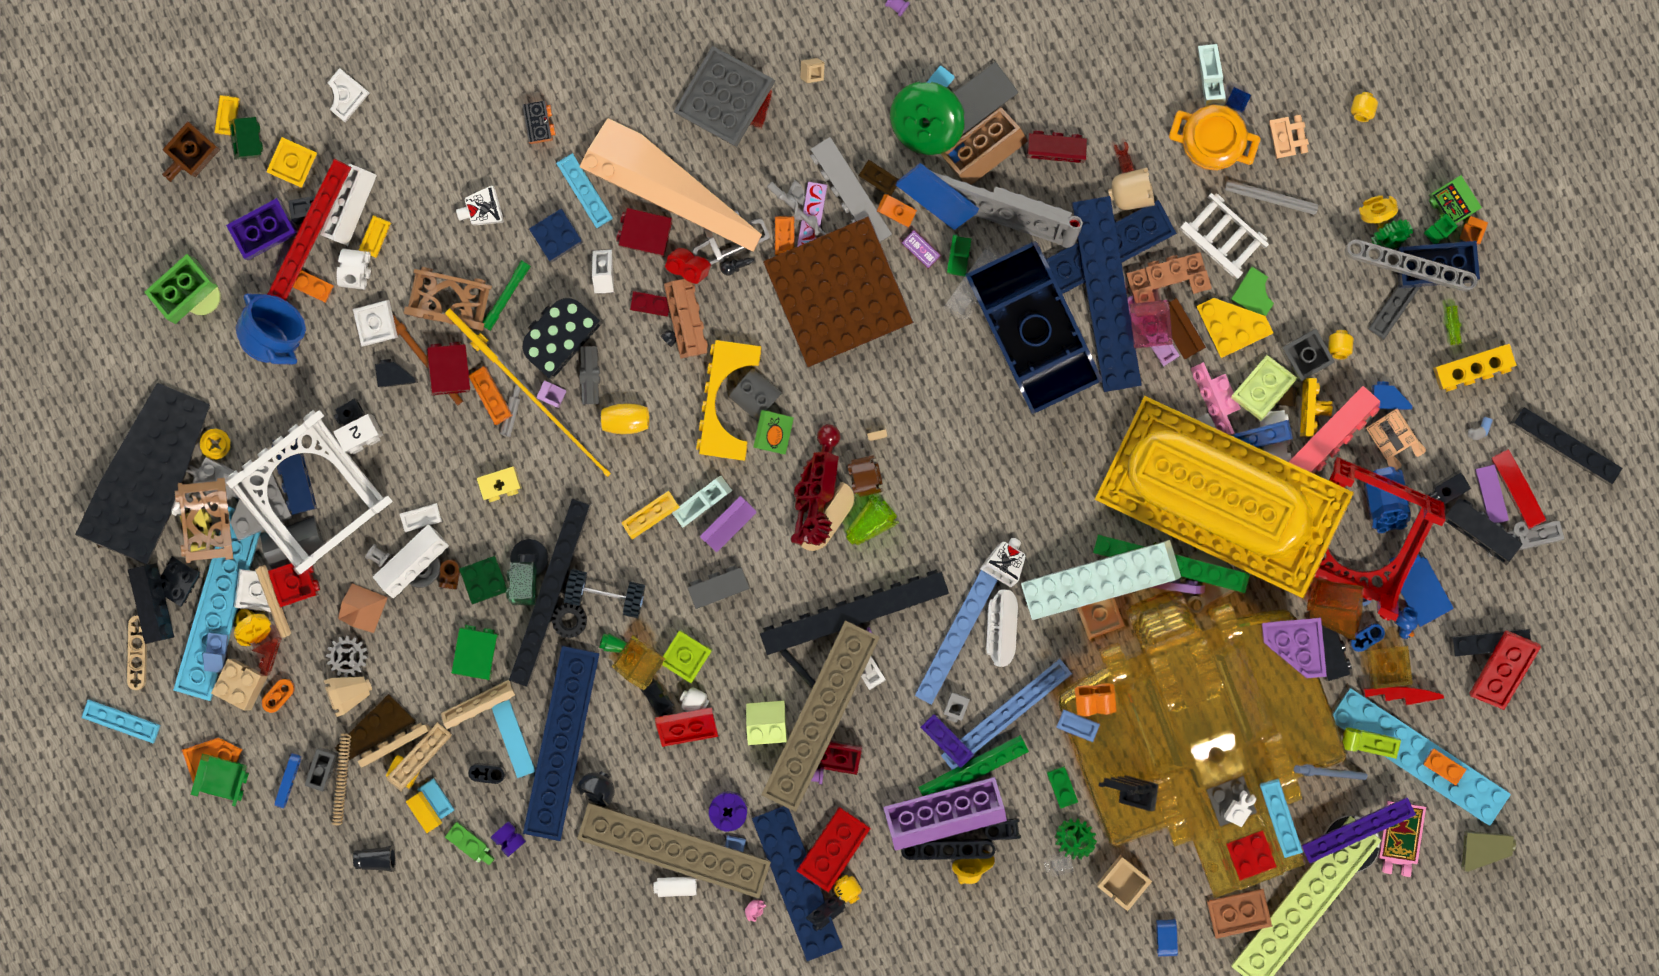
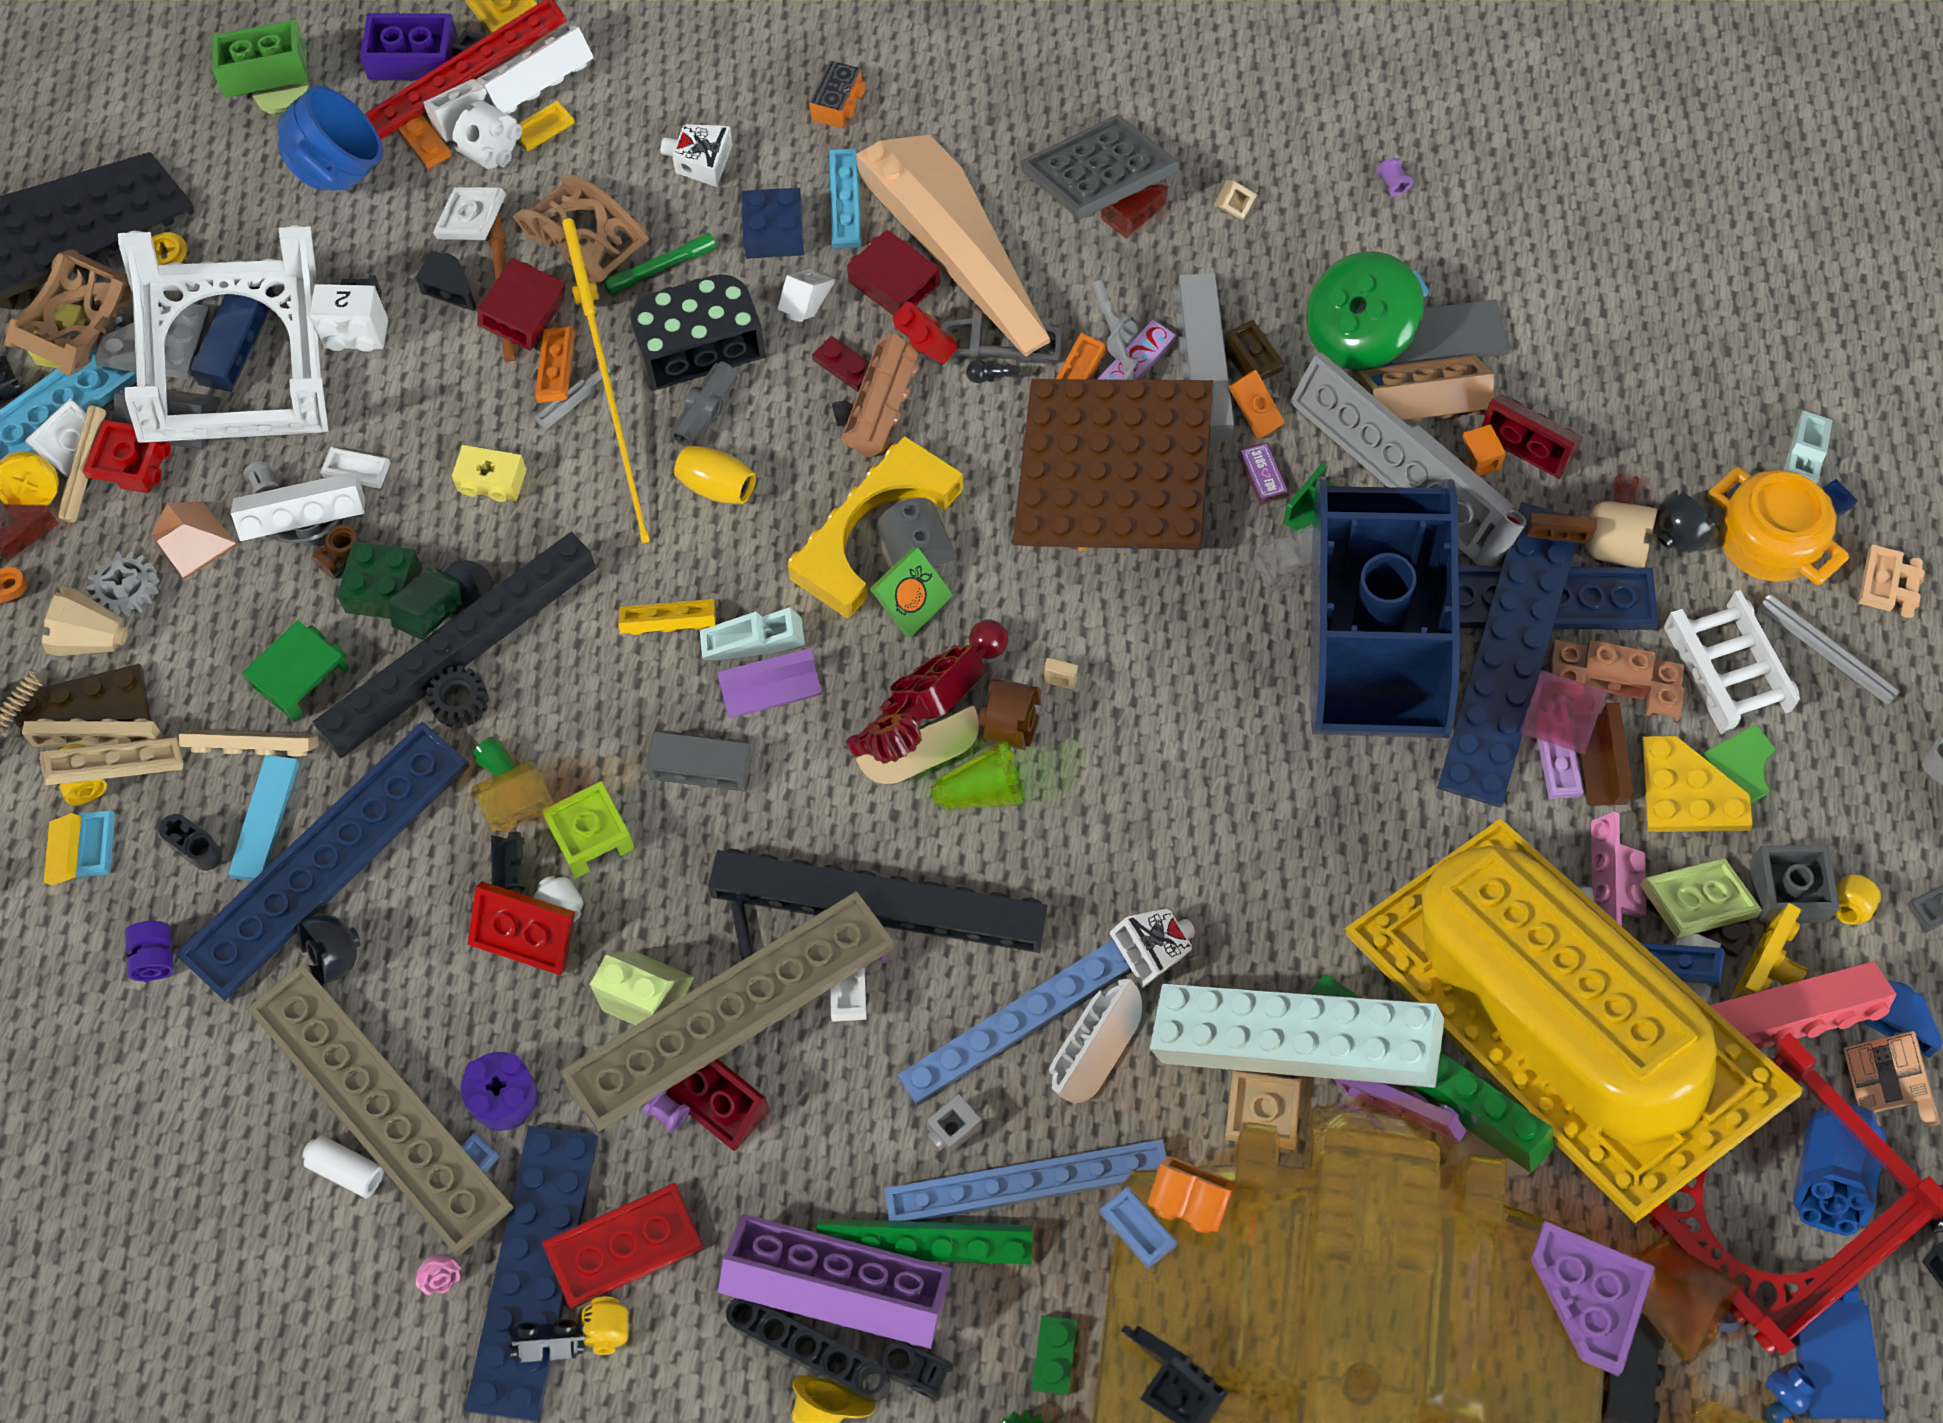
camera: 30 degrees right, 25 degrees down
bright green hinge [445,822,495,865] -> none
lavender panel [536,381,566,408] -> none
black axle [564,569,645,618] -> none
blue tile [896,163,979,230] -> none
dark purple tile [920,714,974,768] -> none
blue beam [1348,624,1385,652] -> none
none -> white slope [423,79,487,142]
none -> orange panel [1462,424,1506,476]
none -> reddish brown plate [1525,513,1597,543]
none -> black cylinder [1655,490,1719,553]

